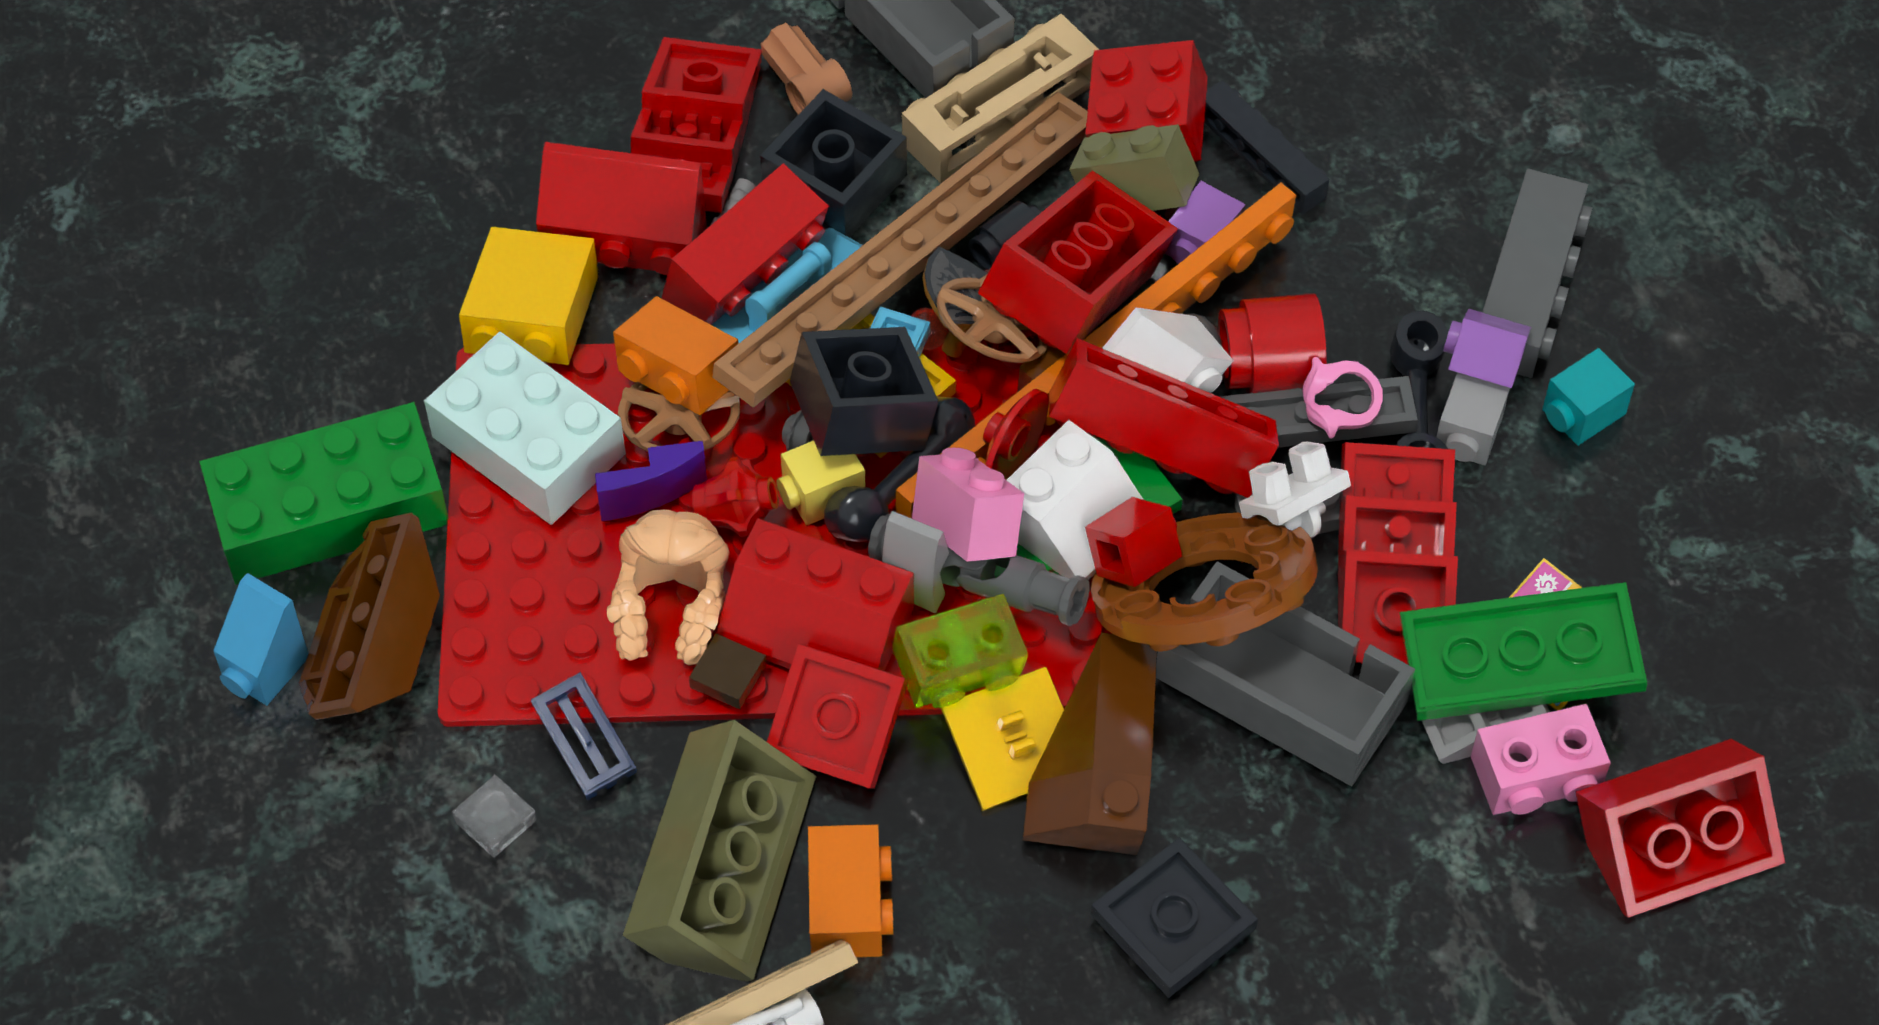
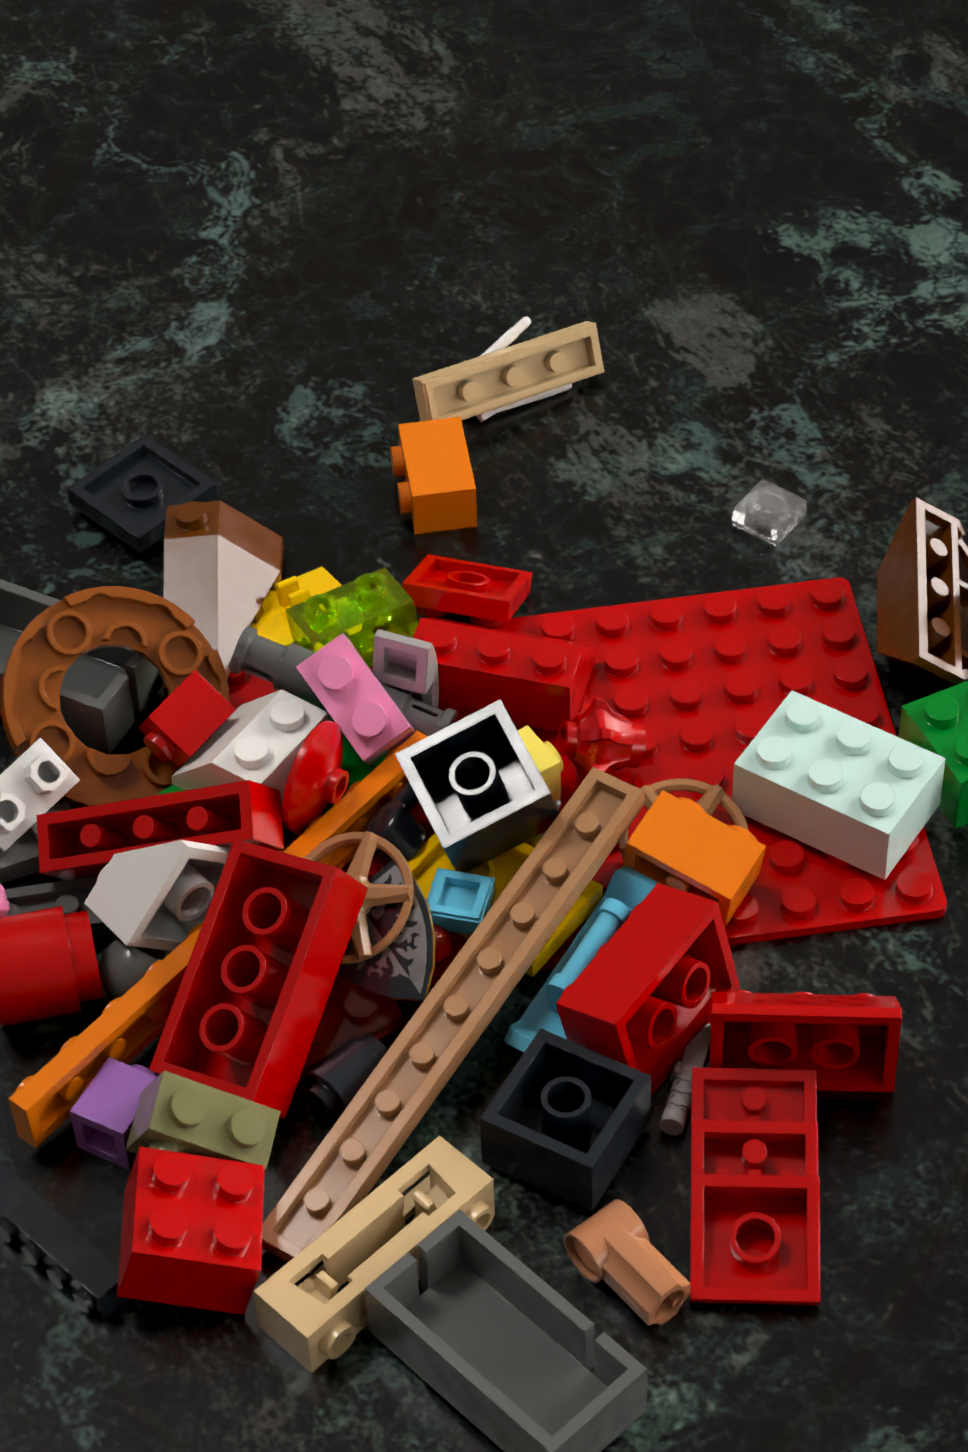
camera: 175 degrees right, 10 degrees down
yellow brick [459,227,598,365] -> none
tile [530,672,637,801] -> none
dark purple slope [595,441,707,521] -> none
light nougat hair [607,510,730,665] -> none
olive slope [623,720,816,982] -> none
dark brown tile [689,634,767,709] -> none

